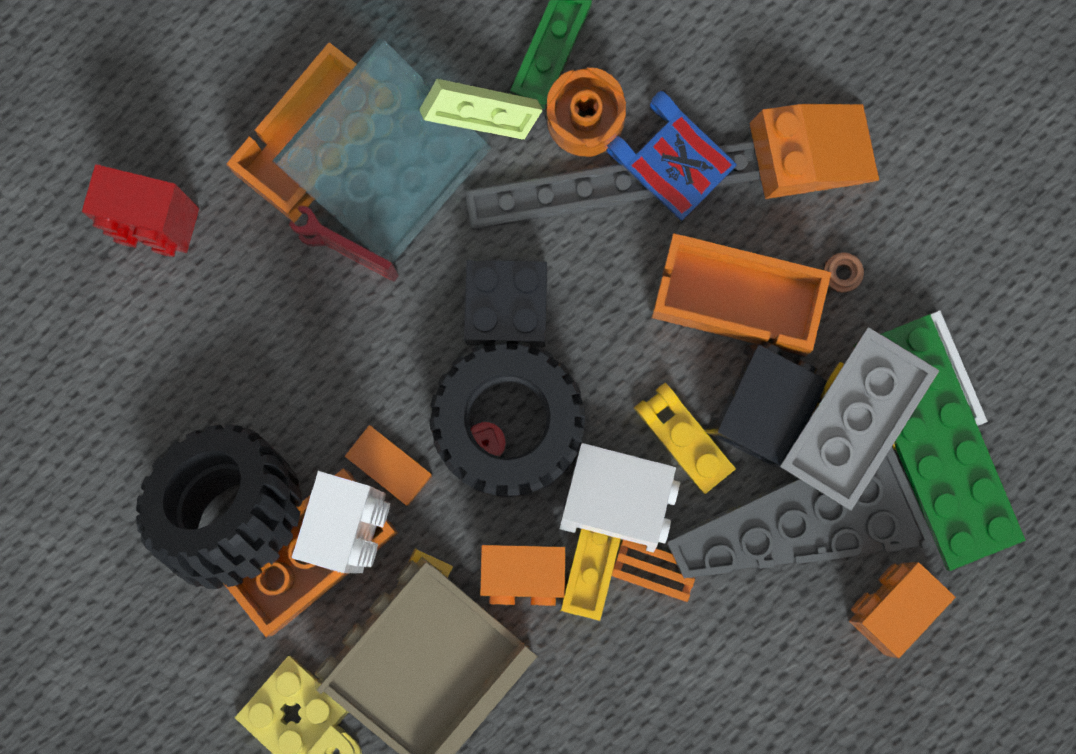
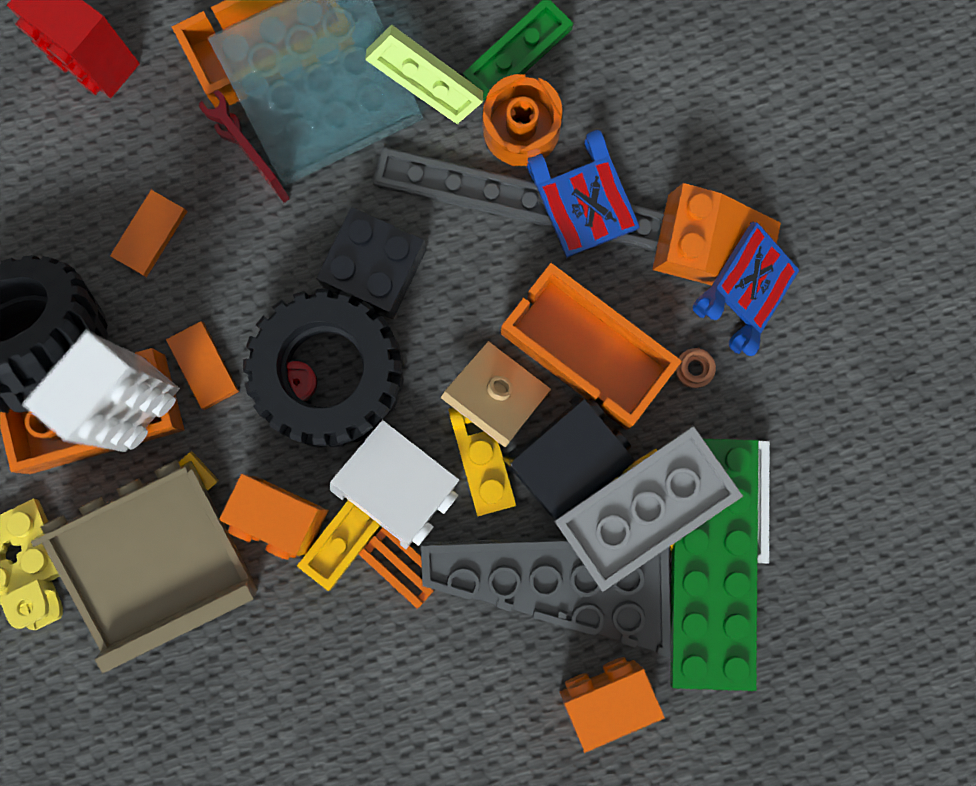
camera: 20 degrees right, 0 degrees up
none -> orange tile [110,190,187,278]
none -> tan plate [441,341,551,447]
none -> blue flag [693,222,799,356]

